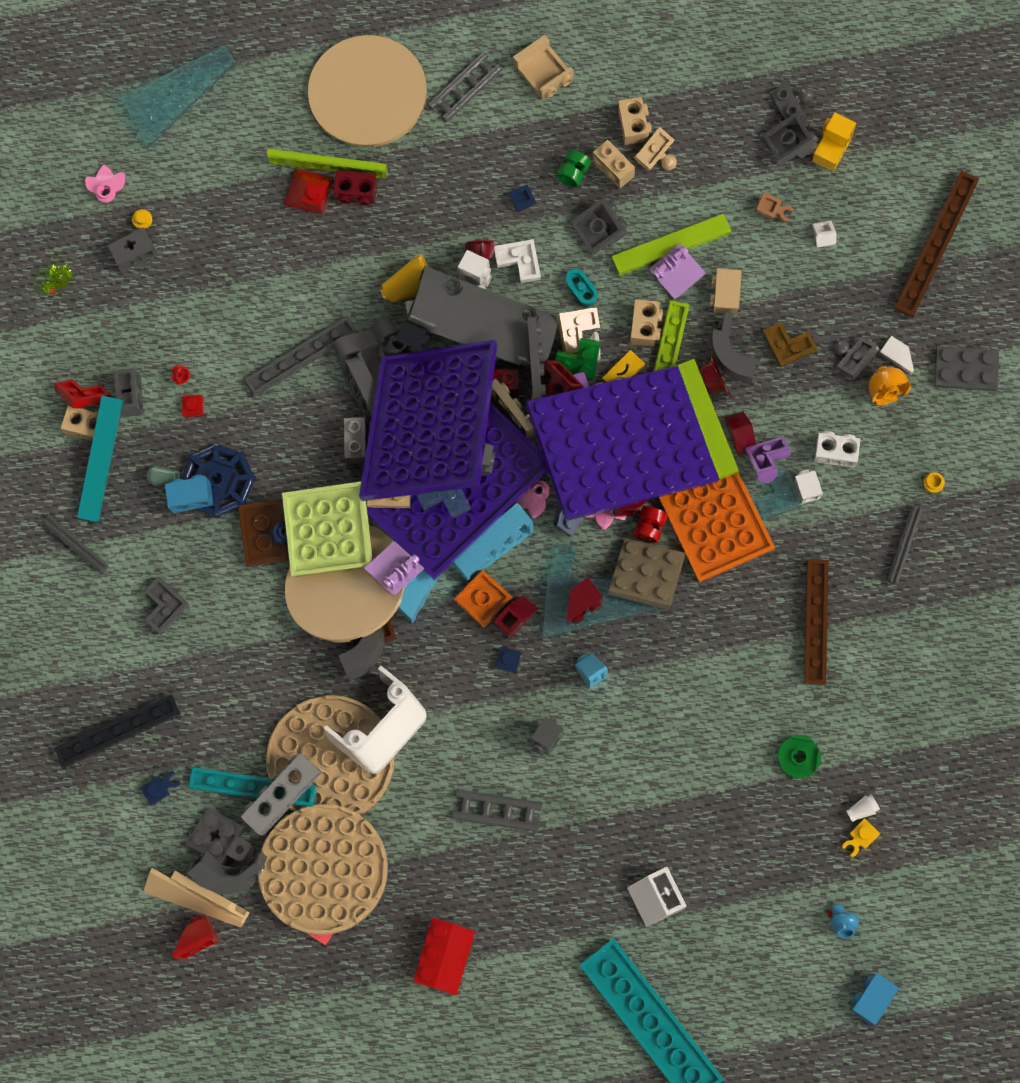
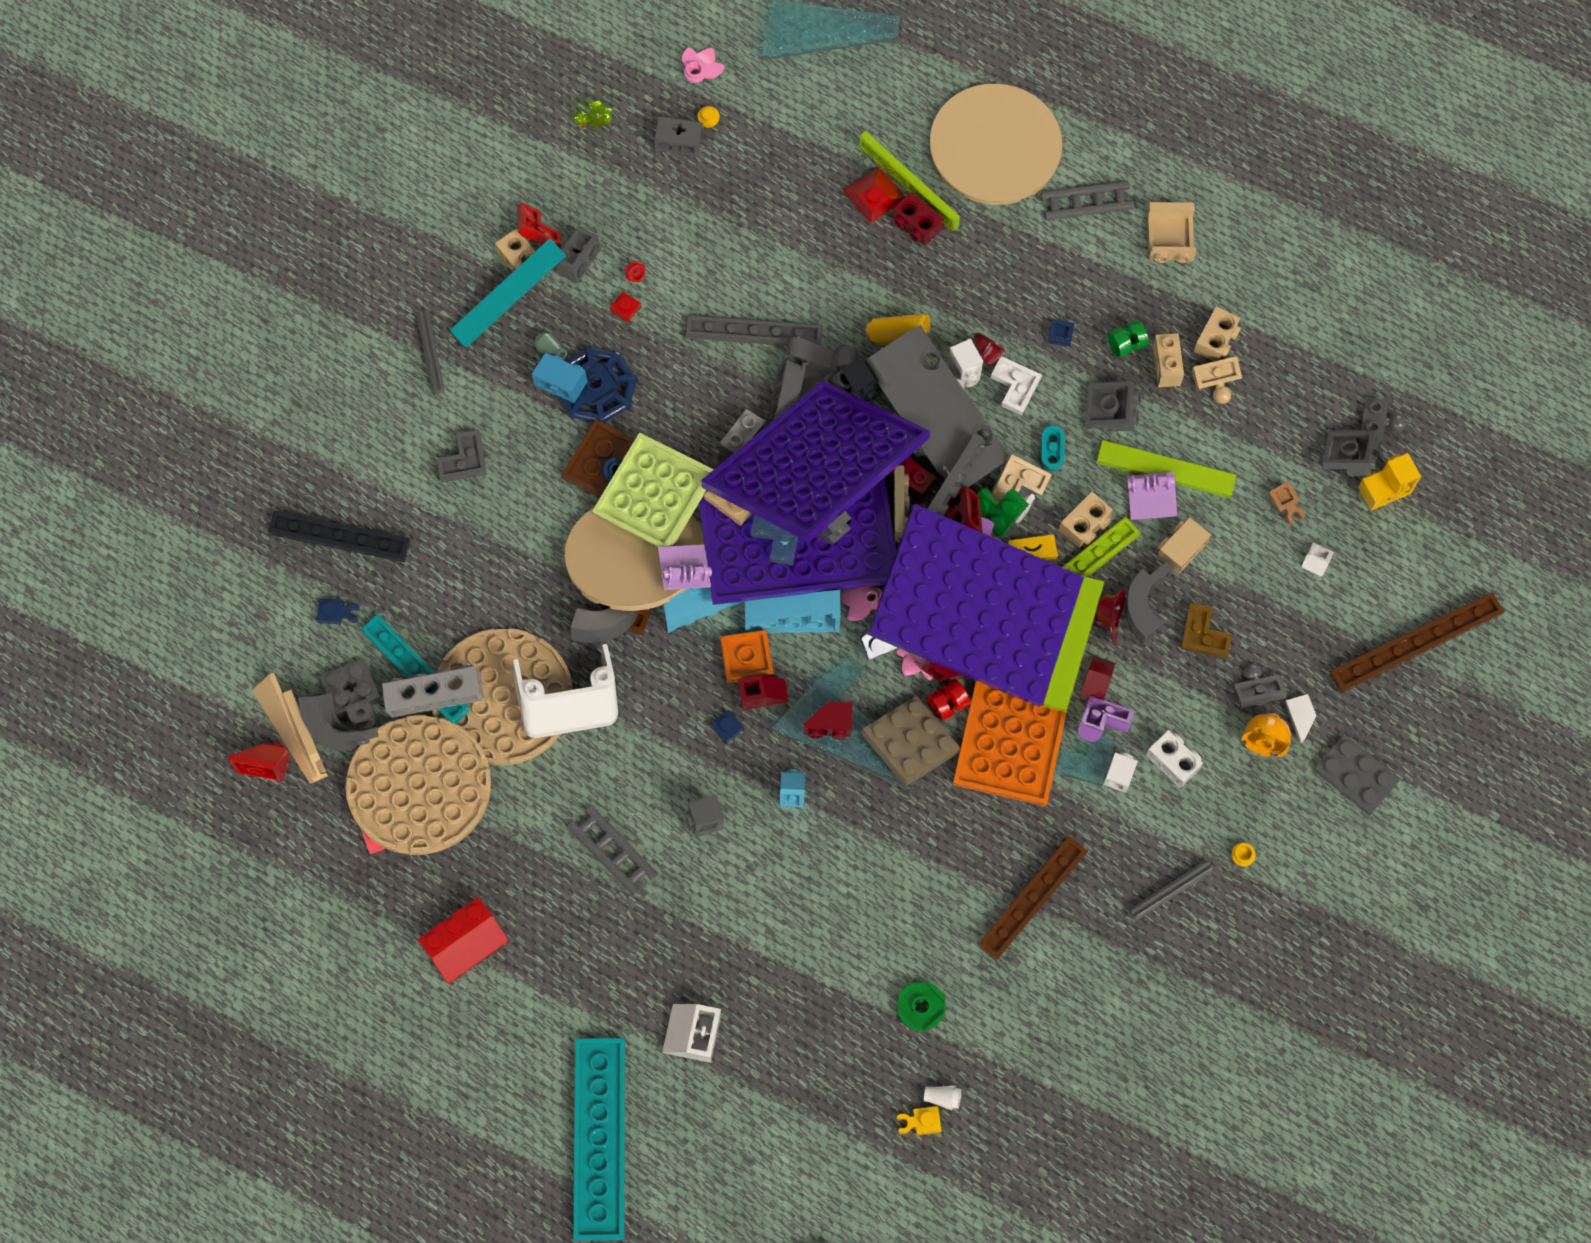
camera: 30 degrees right, 5 degrees down
dark azure animal [827,904,859,938] -> none

